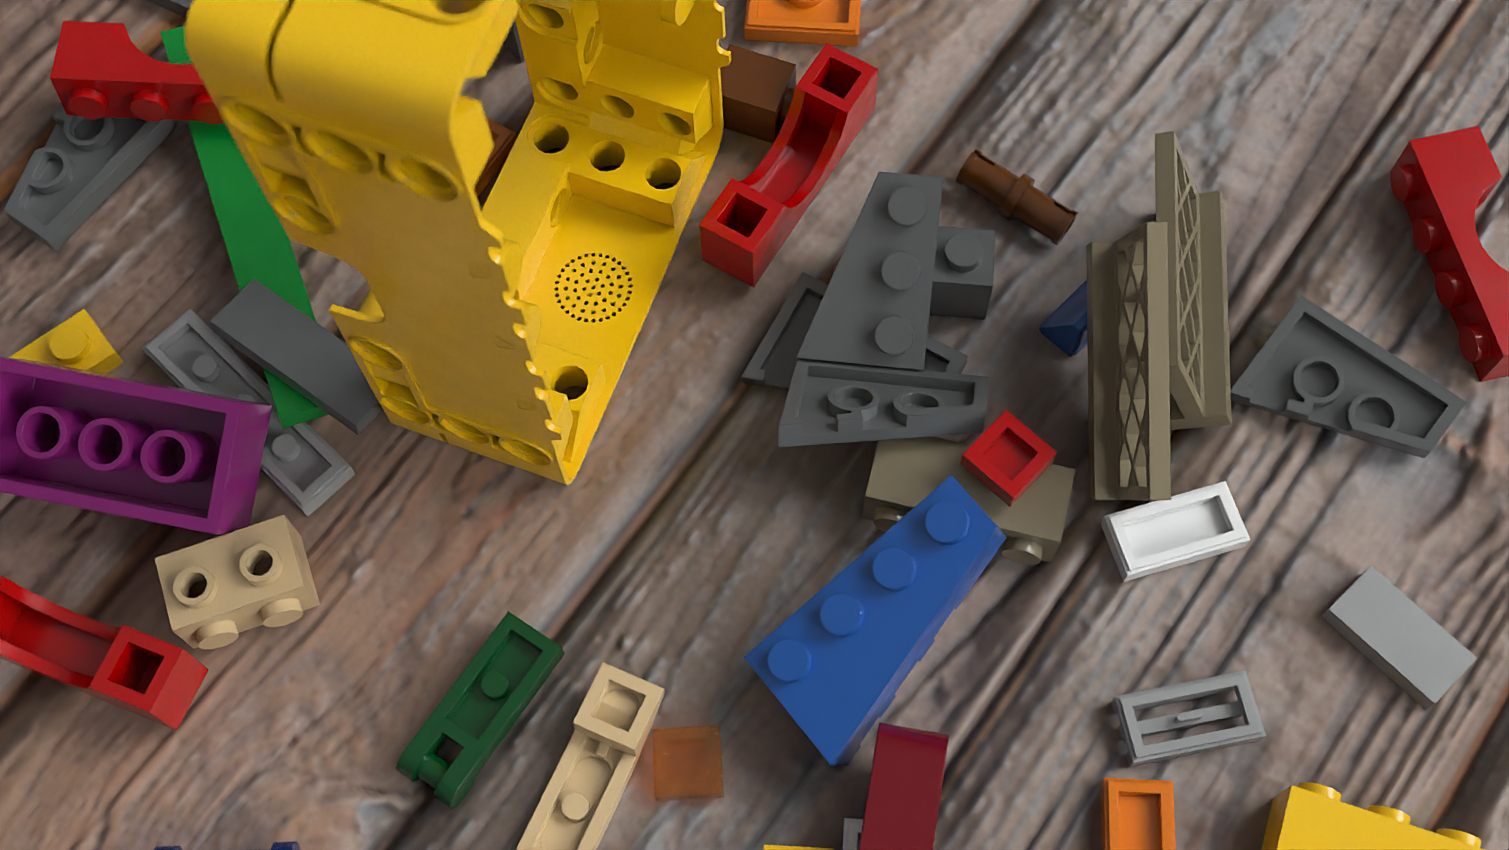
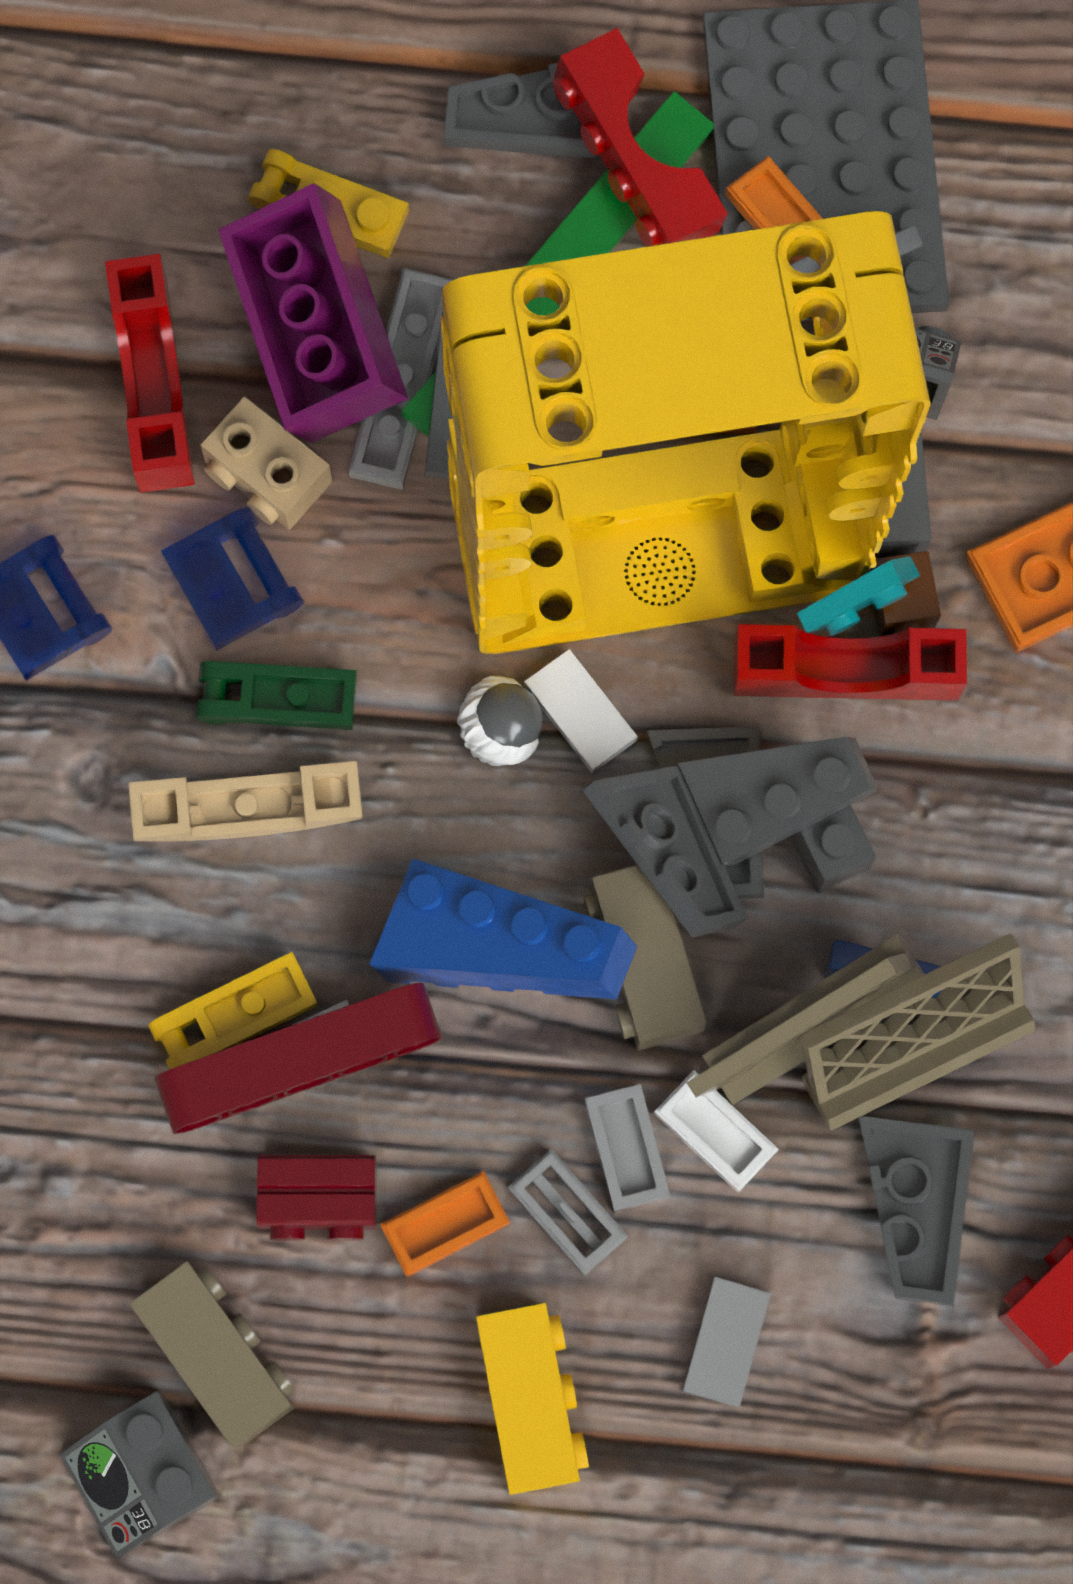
camera: 55 degrees right, 10 degrees up
clear orange tile [652,725,724,801] -> none
reddish brown pin [956,149,1078,245] -> none
red plate [960,410,1057,507] -> none
none -> clear blue plate [161,507,304,651]
none -> hair [457,675,542,766]
none -> white tile [524,649,638,774]
none -> light grey tile [584,1084,670,1213]
none -> teal plate [797,556,920,636]

